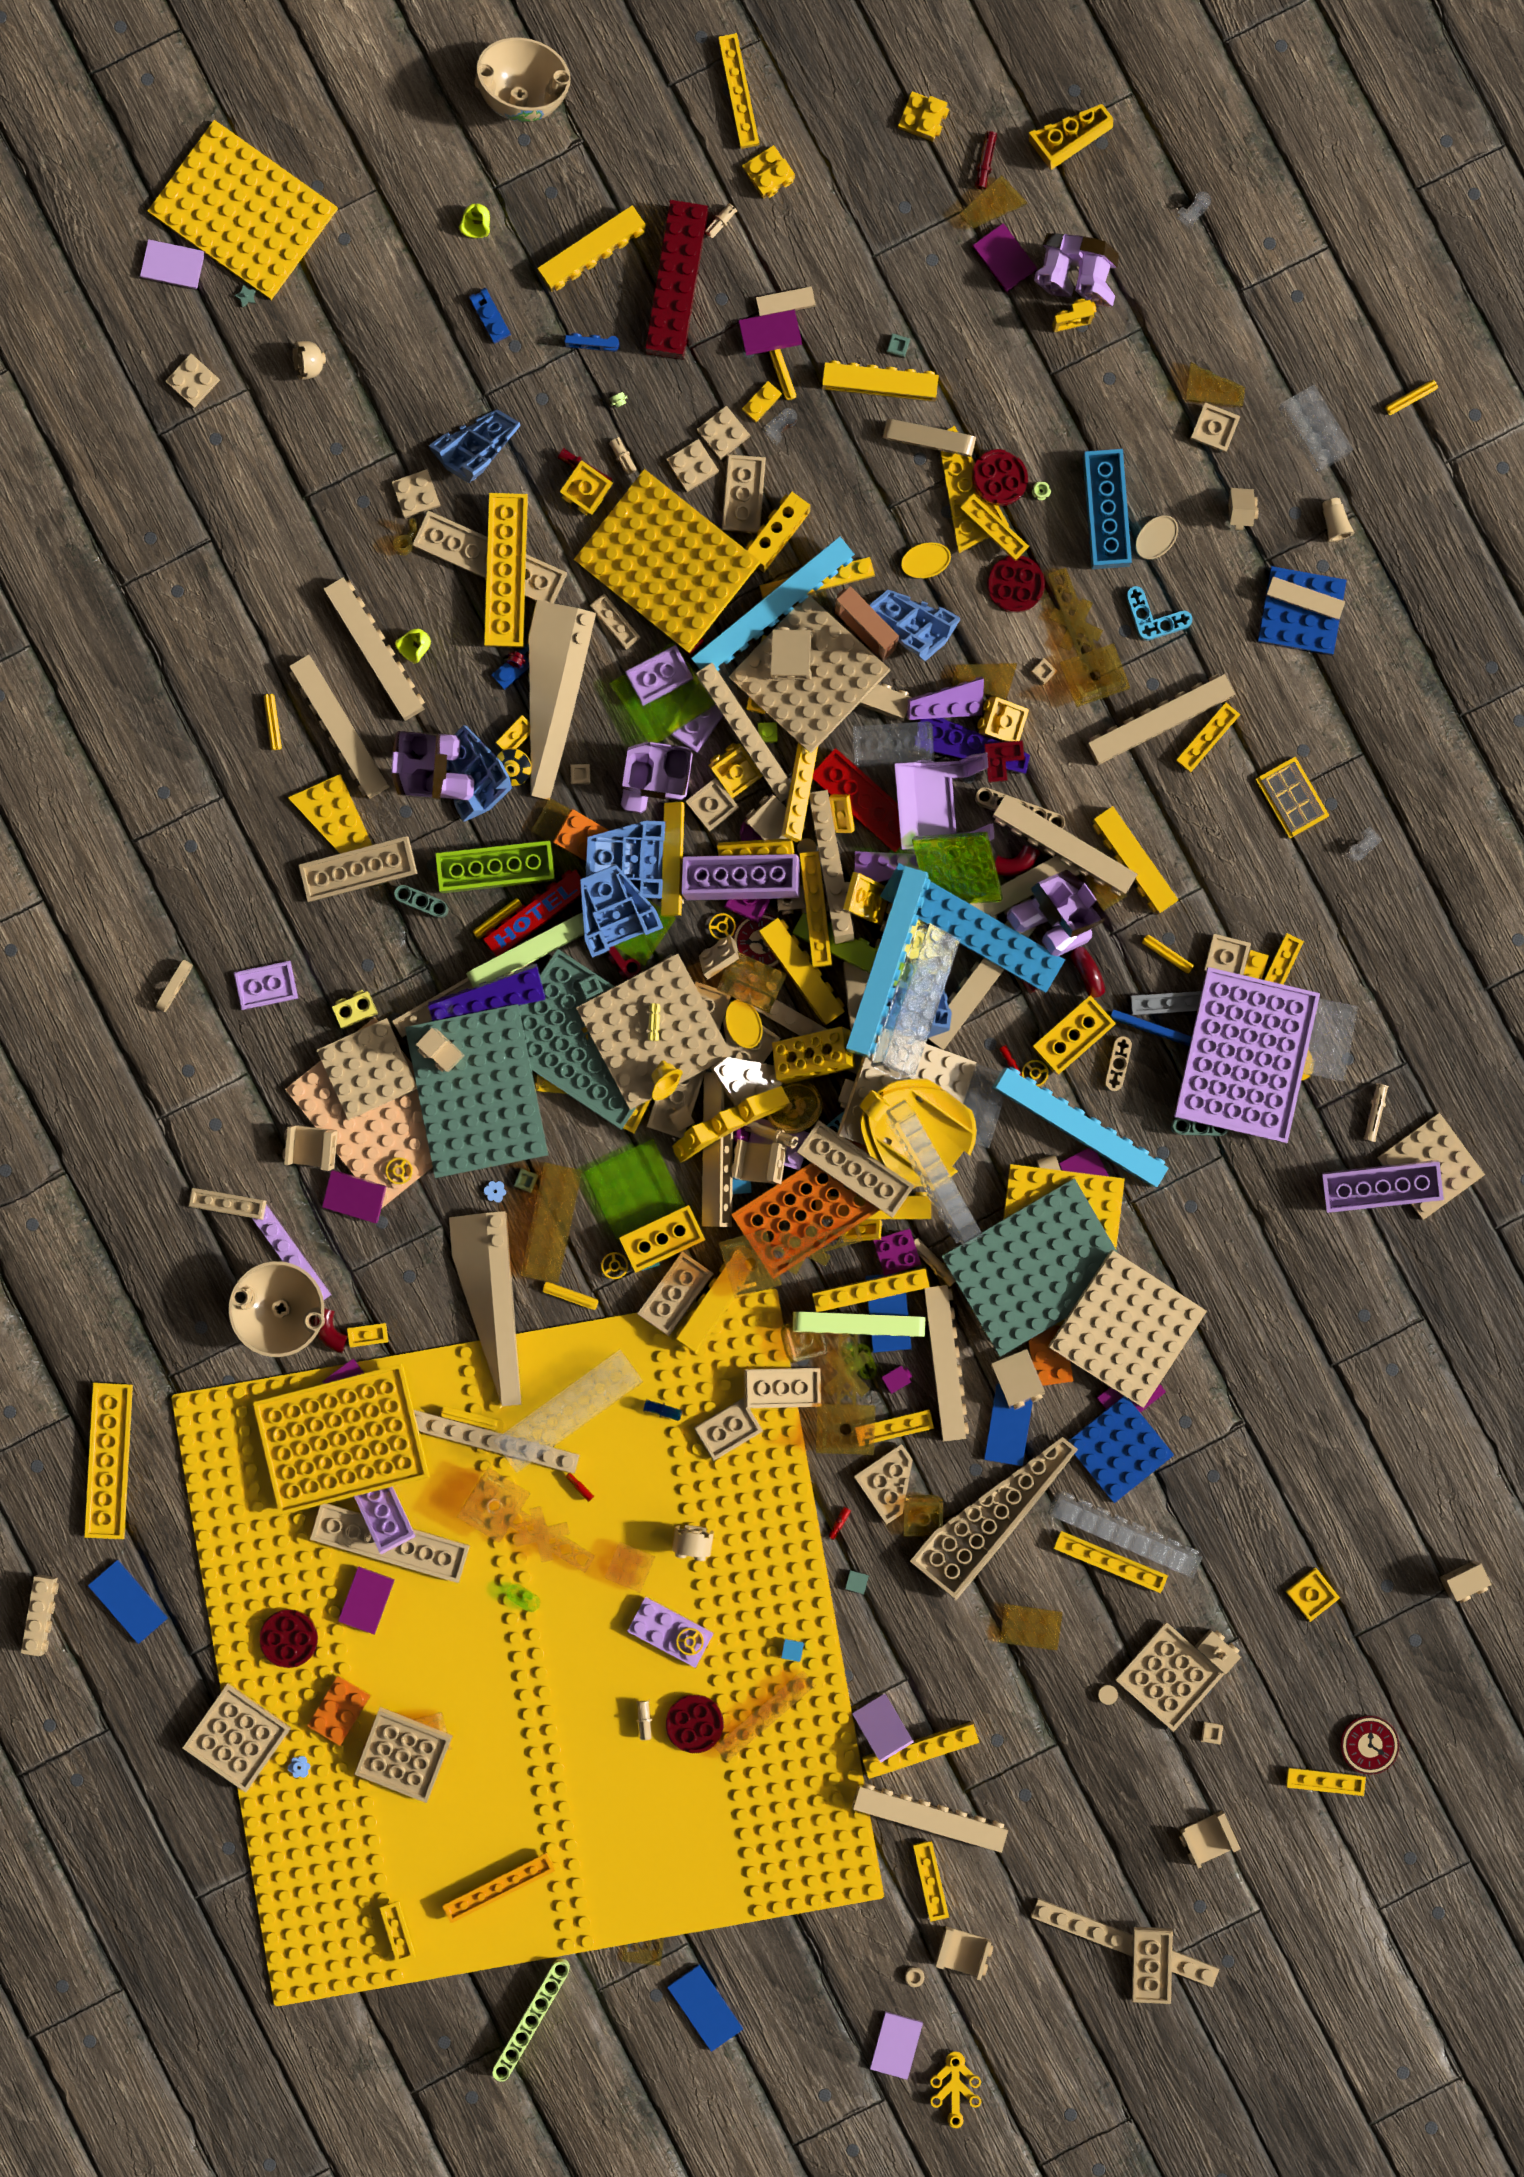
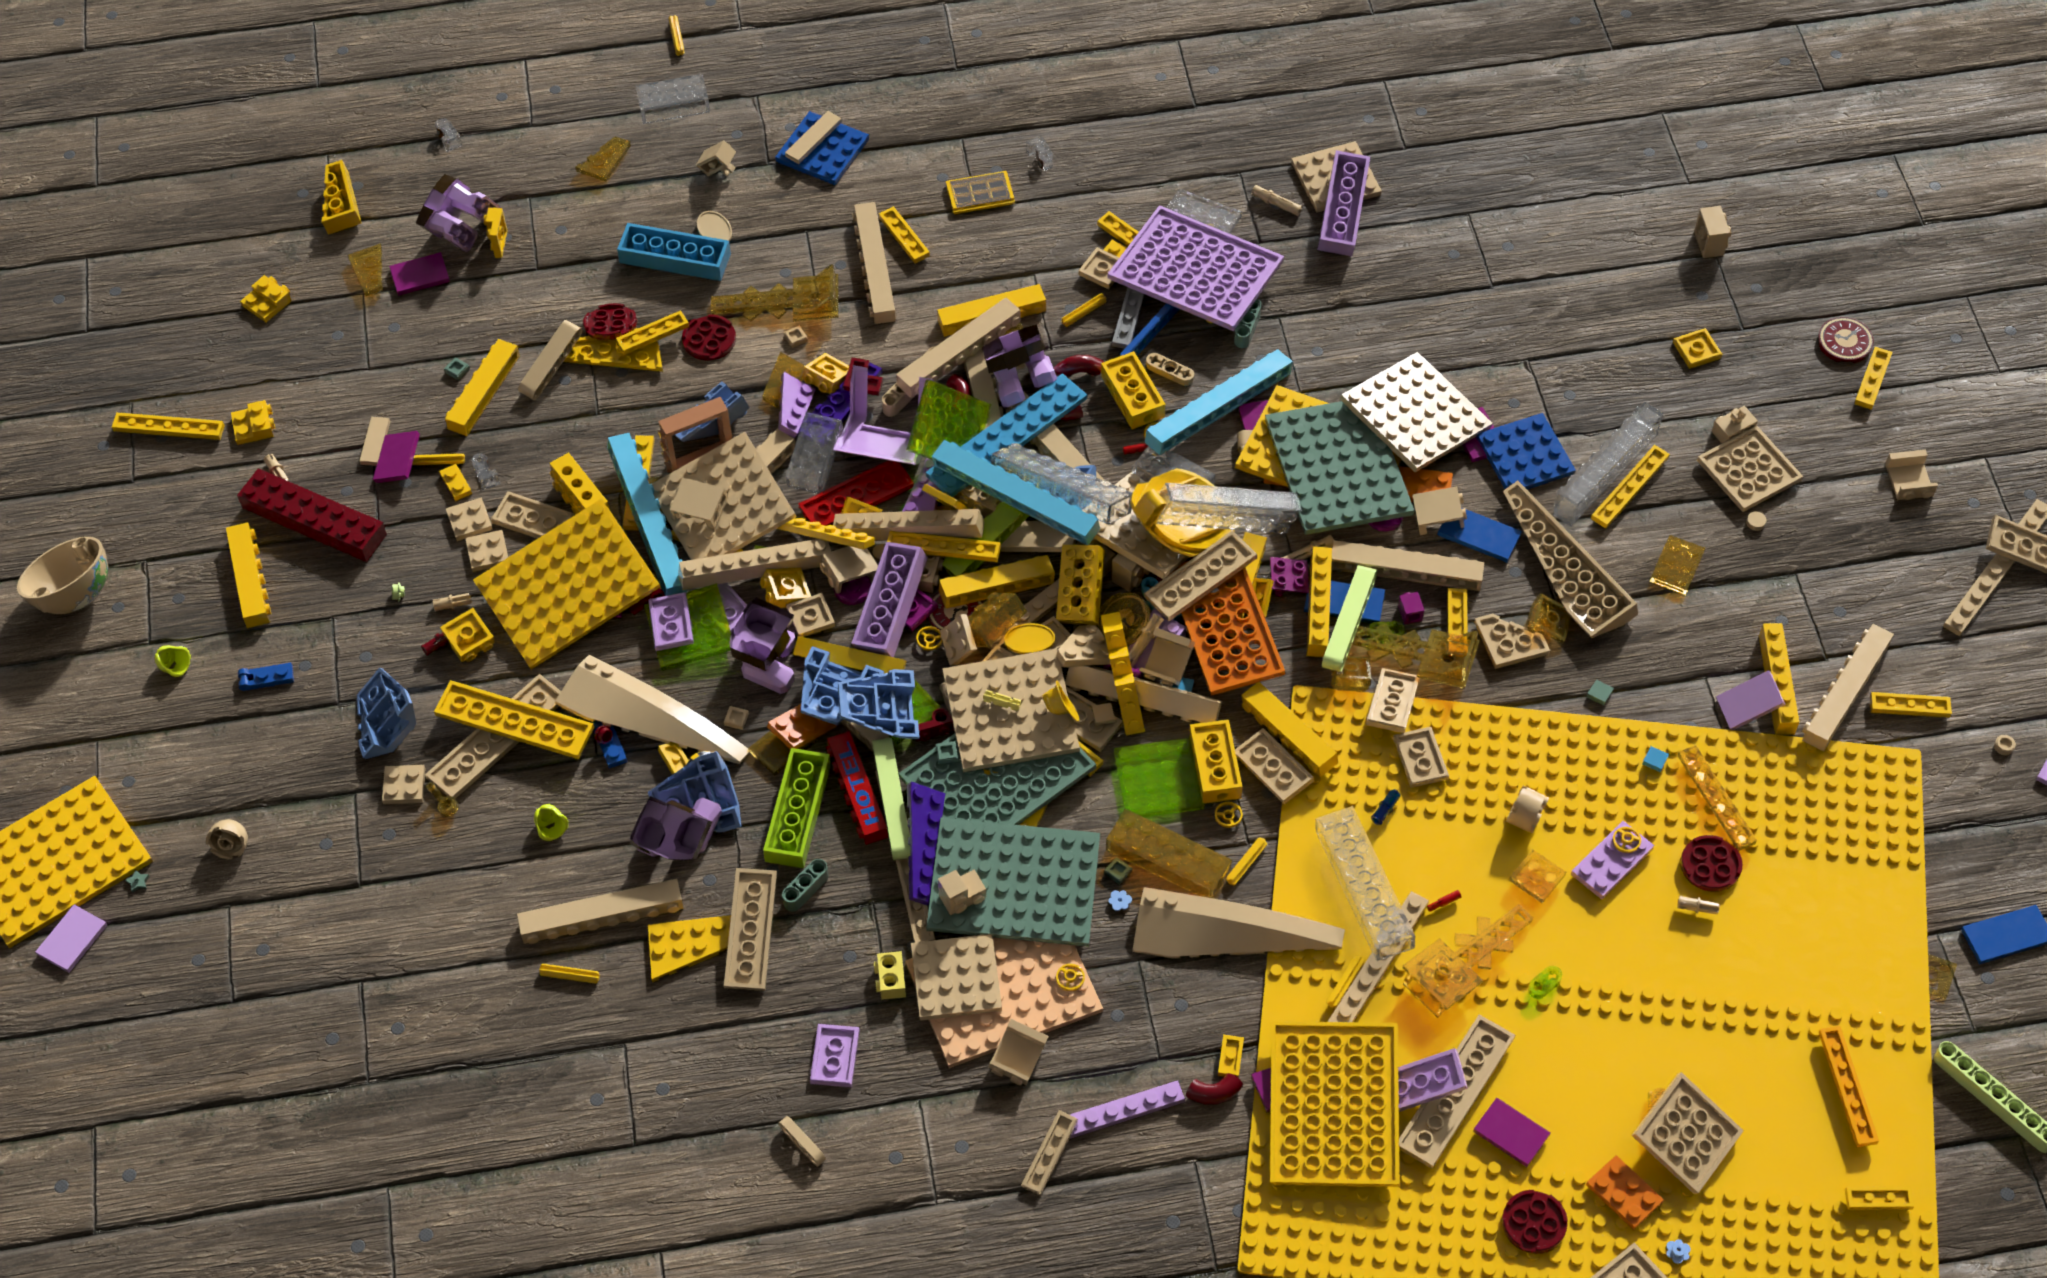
camera: 70 degrees left, 30 degrees down
tan plate [166,354,220,408] -> none
tan piece [229,1261,325,1357] -> none
magenta tile [322,1170,387,1223] -> none
tan brick [324,577,425,721] -> none
yellow axle [473,898,522,939] -> none
blue plate [565,333,619,352] -> none
tan tile [590,594,641,650] -> none
yellow plate [717,838,795,856] -> none
clear yellow piece [719,1221,863,1298] -> none
red pin [828,1507,851,1540] -> none
yellow piece [901,542,951,579] -> none
tan panel [935,1926,993,1981] -> none
dark red pin [974,131,997,190] -> none
yellowish green plate [1032,482,1051,500] -> none
medium azure beam [1127,586,1193,641] -> none
tan plate [1191,403,1240,453] -> none
tan tile [1201,1721,1223,1744] -> none
tan plant [1322,498,1355,542] -> none

